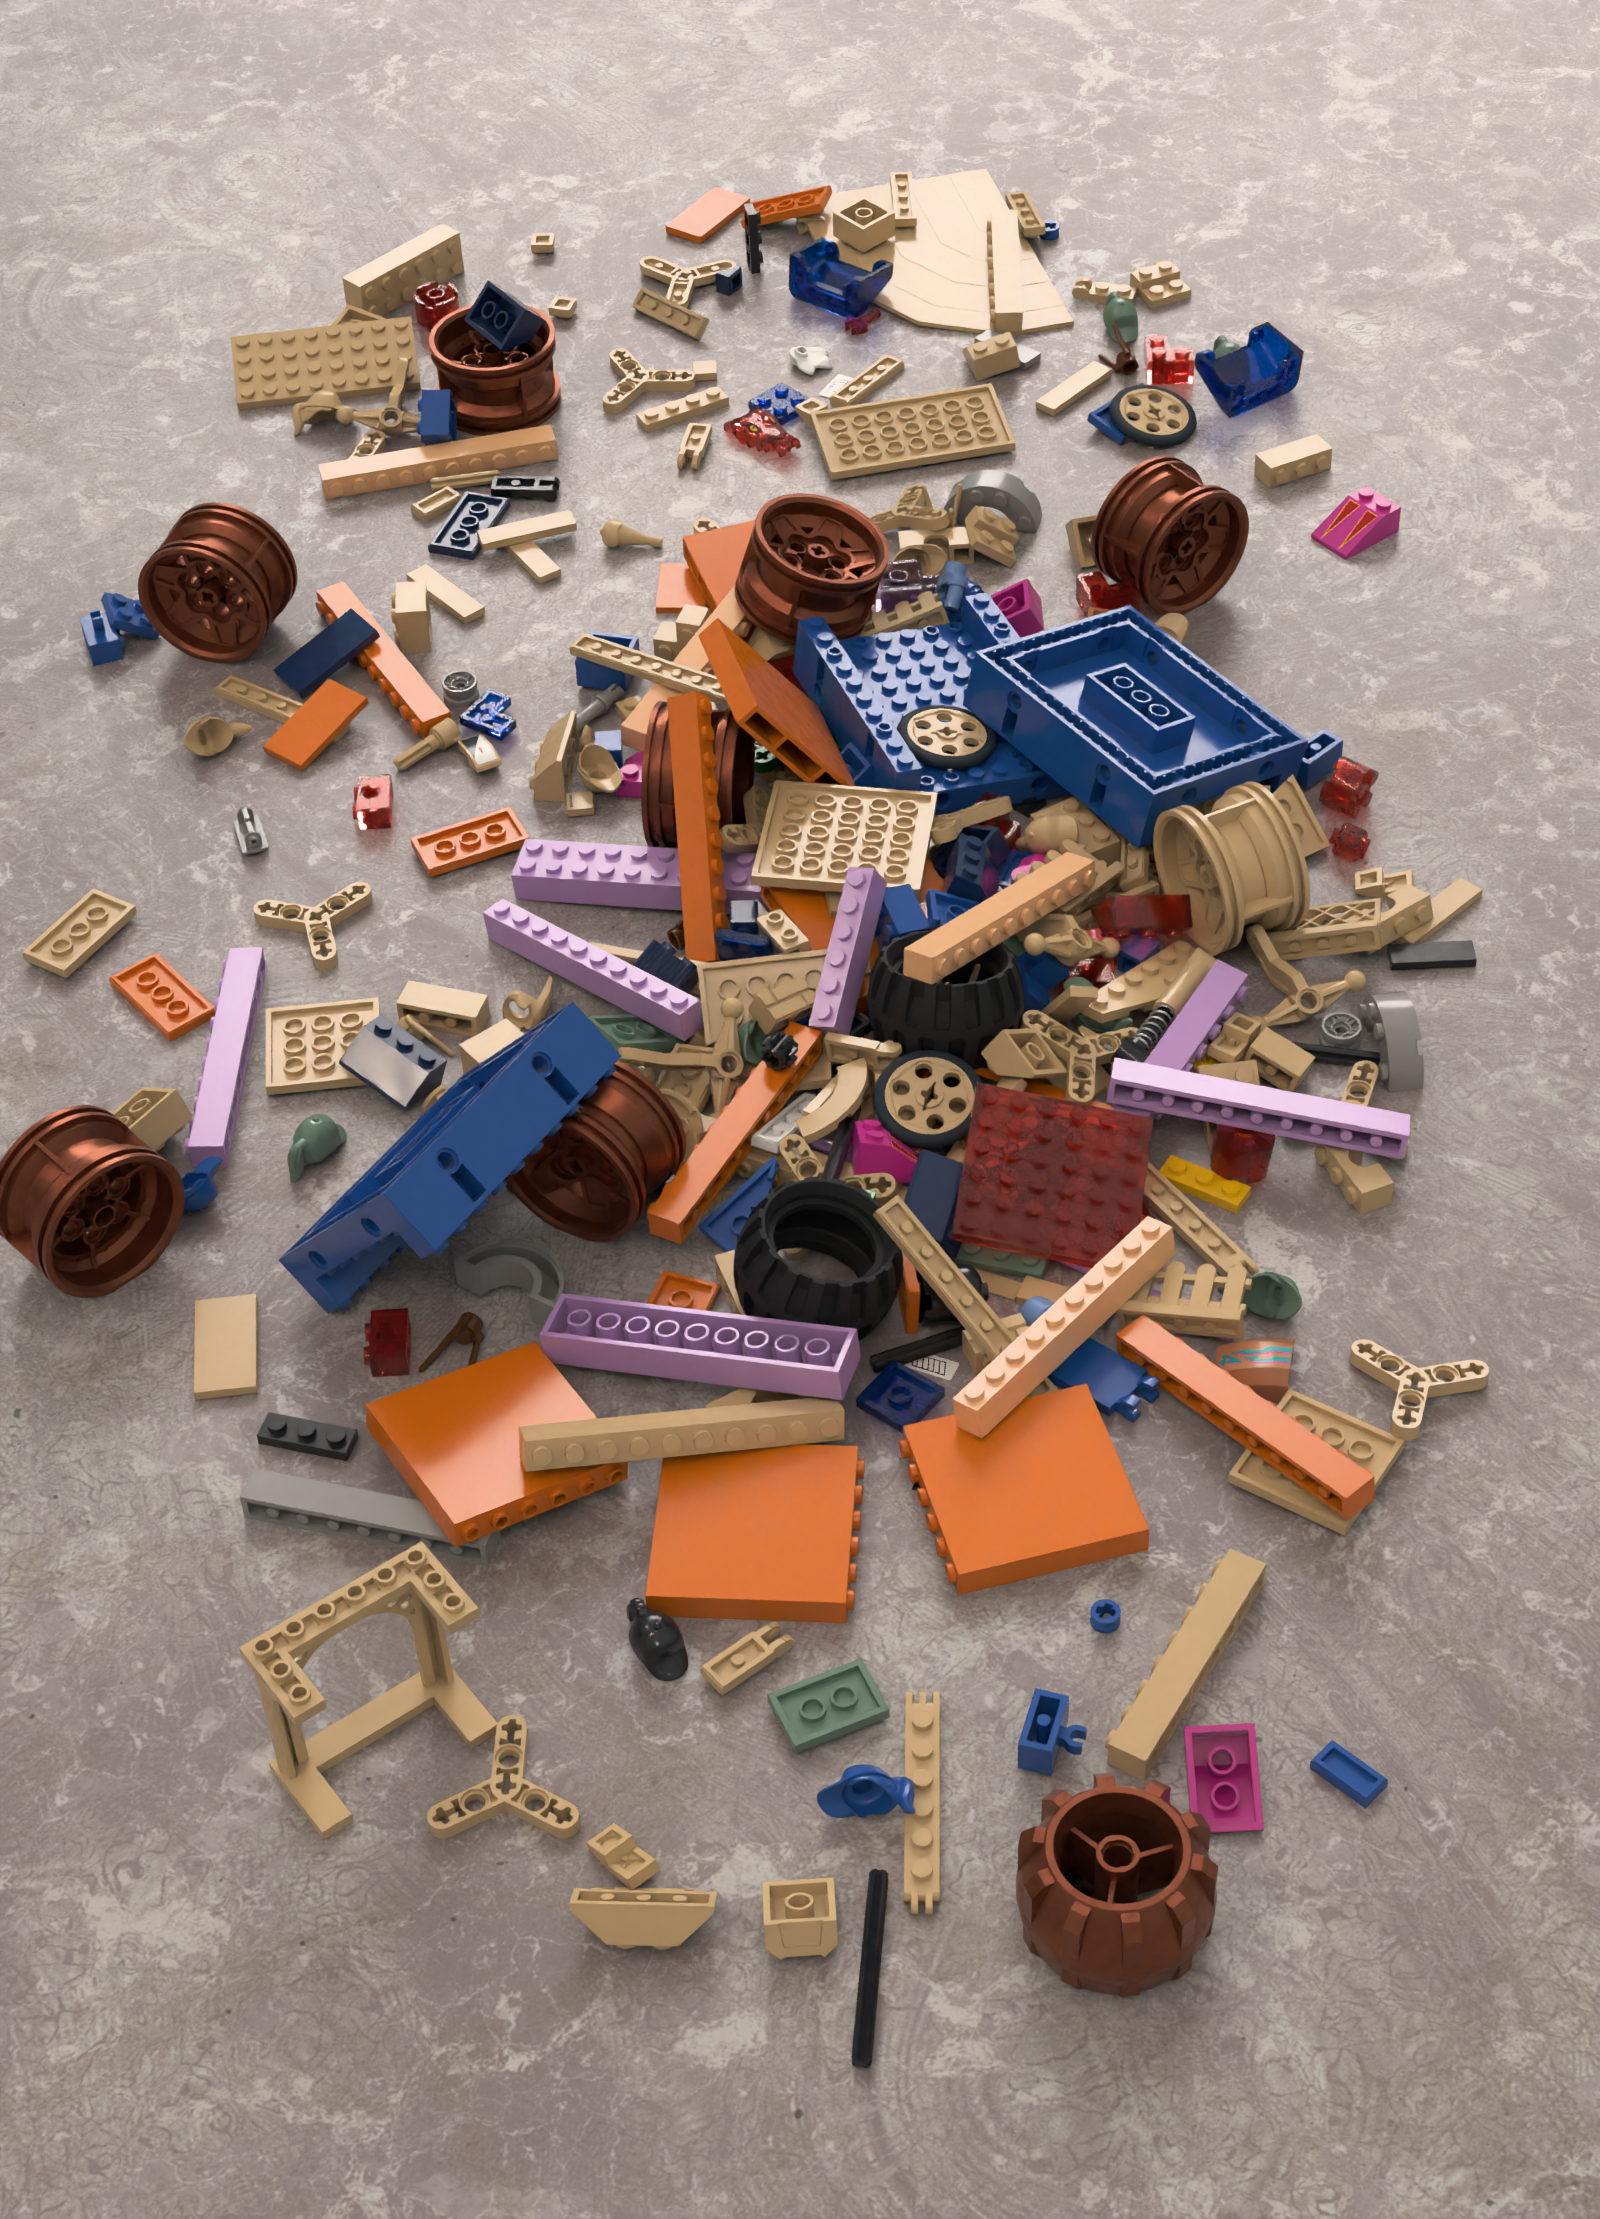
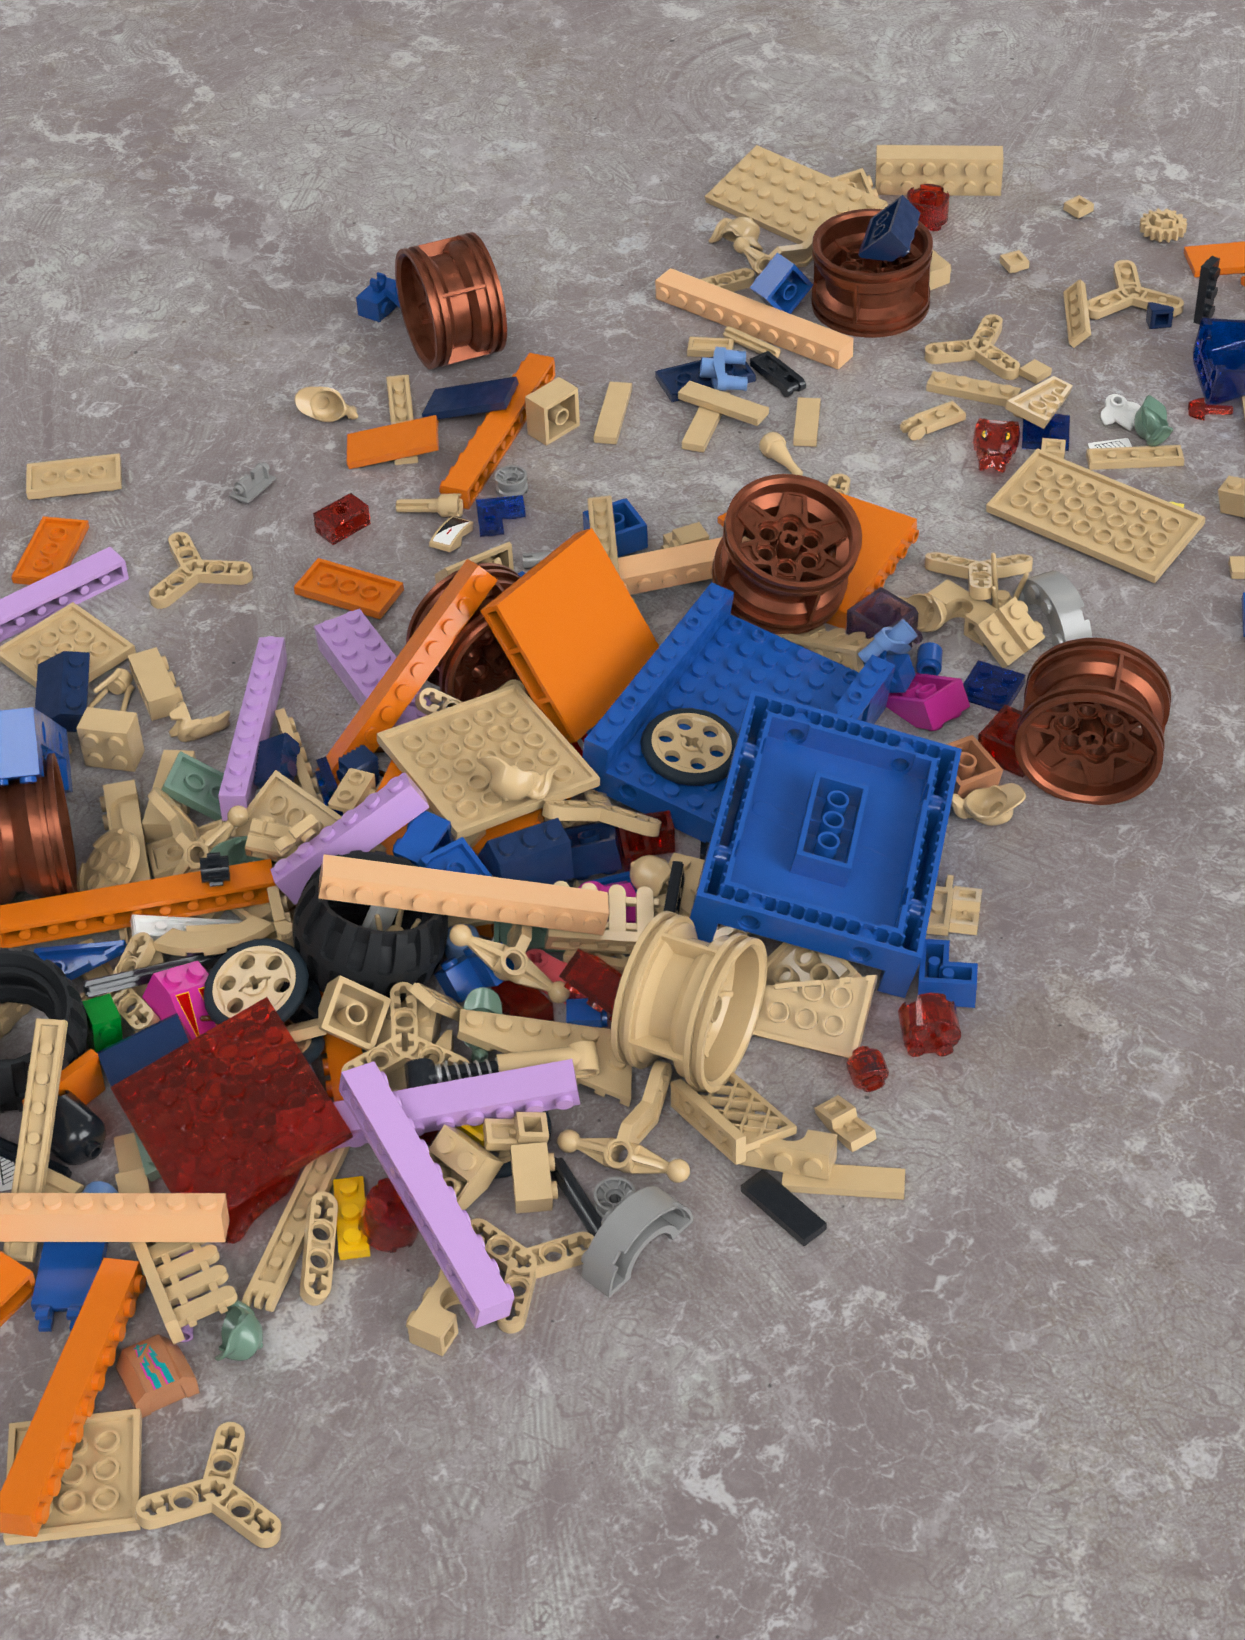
camera: 50 degrees right, 0 degrees up
none -> tan plate [273,814,319,857]
none -> tan beam [300,1192,338,1306]
none -> tan hair [479,755,557,801]
none -> black tile [664,861,685,915]
none -> medium blue connector [700,347,748,391]
none -> tan tile [793,397,821,447]
none -> clear blue plate [963,660,1026,714]
none -> tan wing [1005,376,1073,429]
none -> sand green hair [1134,395,1173,447]
none -> tan gear [1139,208,1187,242]

